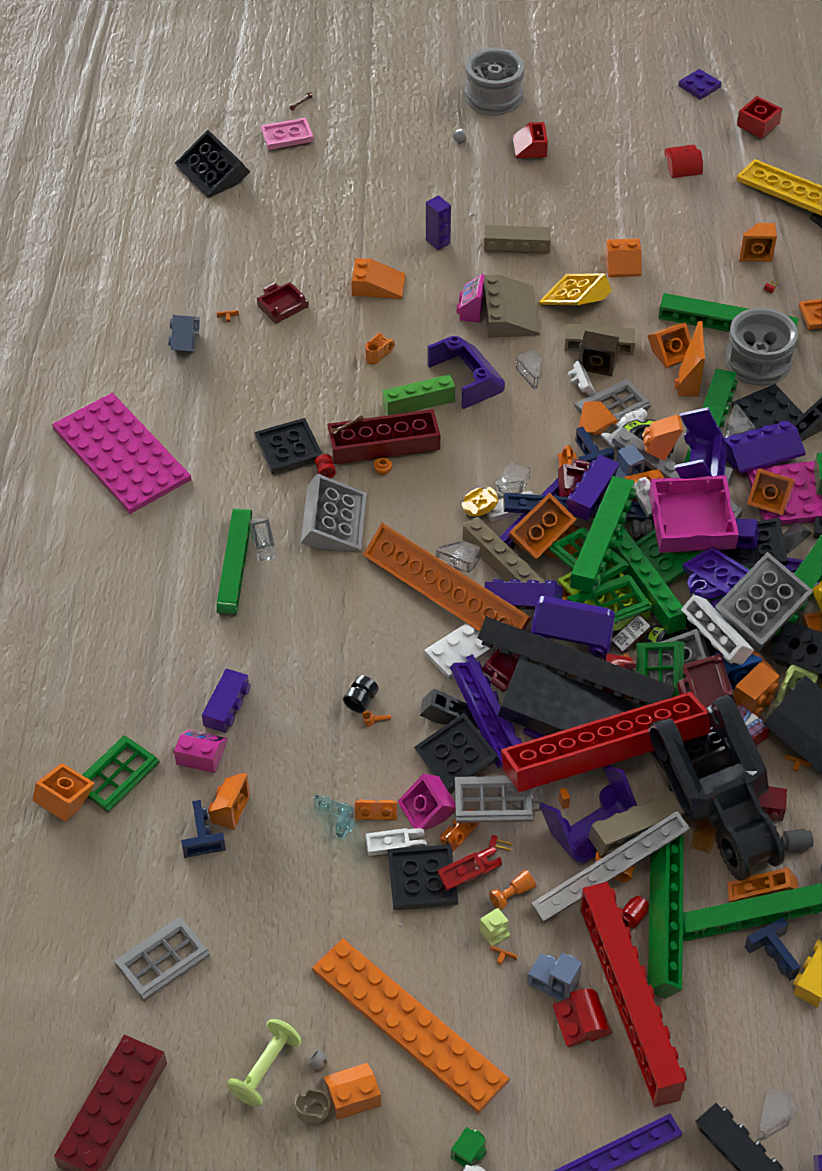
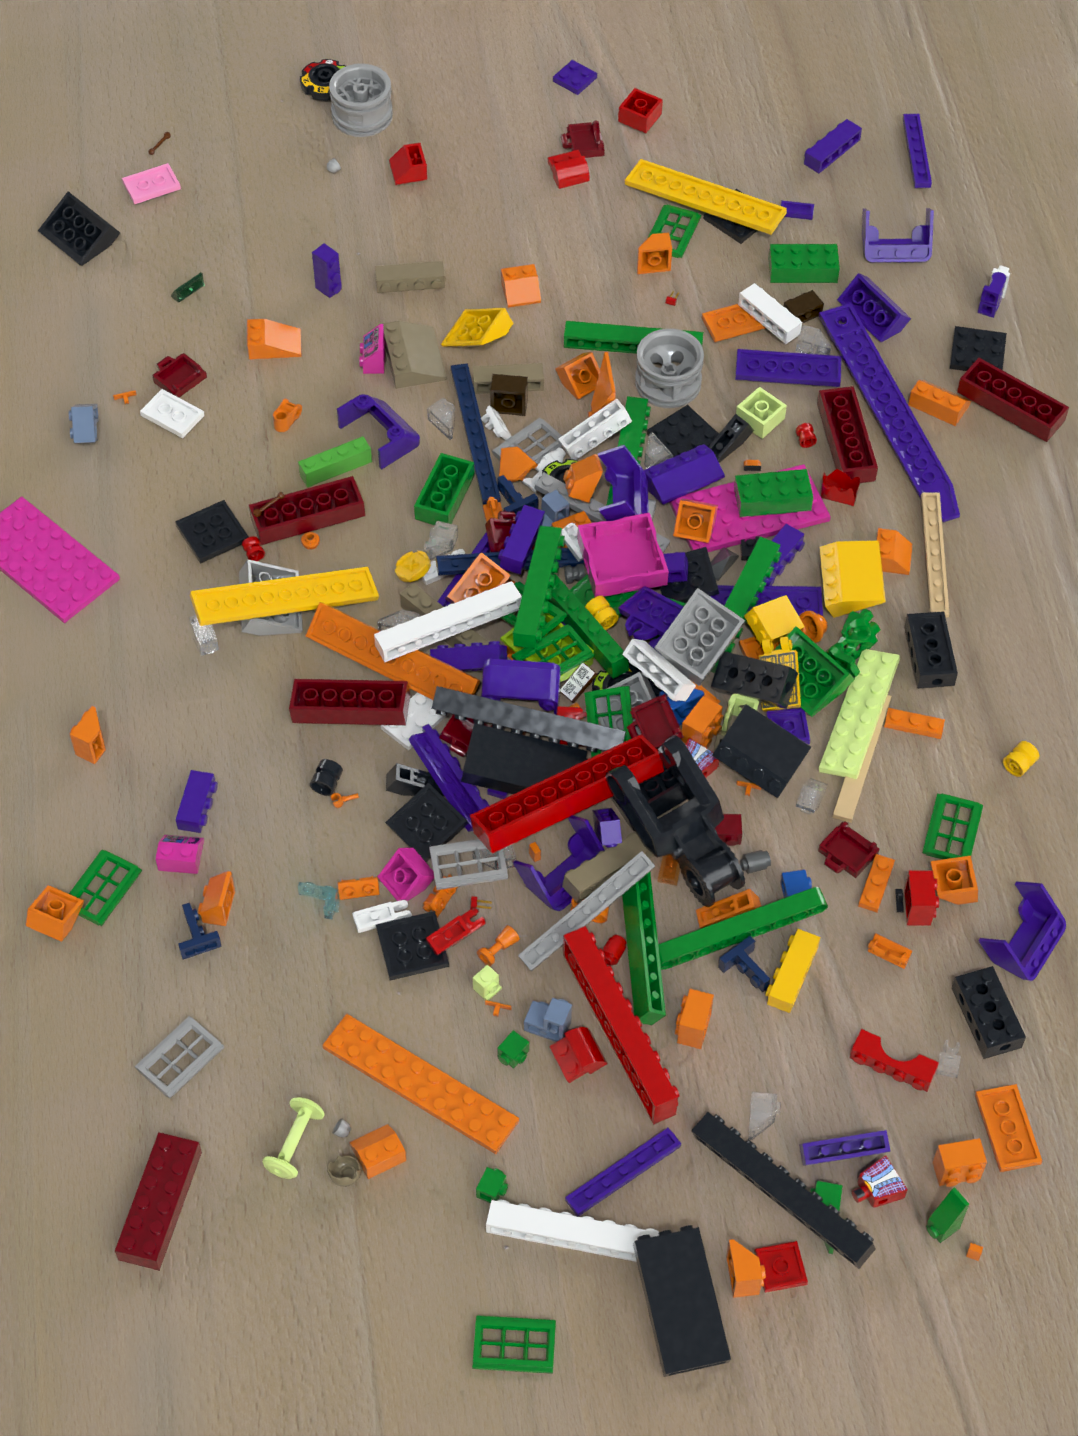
camera: 10 degrees left, 5 degrees up
green beam [217,509,252,615] -> none
none -> orange slope [70,706,106,764]
none -> white plate [140,389,204,438]
none -> clear green slope [171,272,204,303]
none -> yellow plate [190,567,379,626]
none -> dark red brick [289,679,410,726]
none -> black piece [300,59,346,101]
none -> white brick [374,581,522,662]
none -> green brick [414,453,475,529]
none -> dark blue plate [451,363,501,505]
none -> green brick [497,1030,529,1069]
none -> white brick [558,399,632,460]
none -> dark red piece [560,120,605,158]
none -> yellow wheel [585,596,619,630]
none -> dark purple brick [592,808,622,847]
none -> green piece [647,204,701,258]
none -> orange brick [675,989,714,1049]

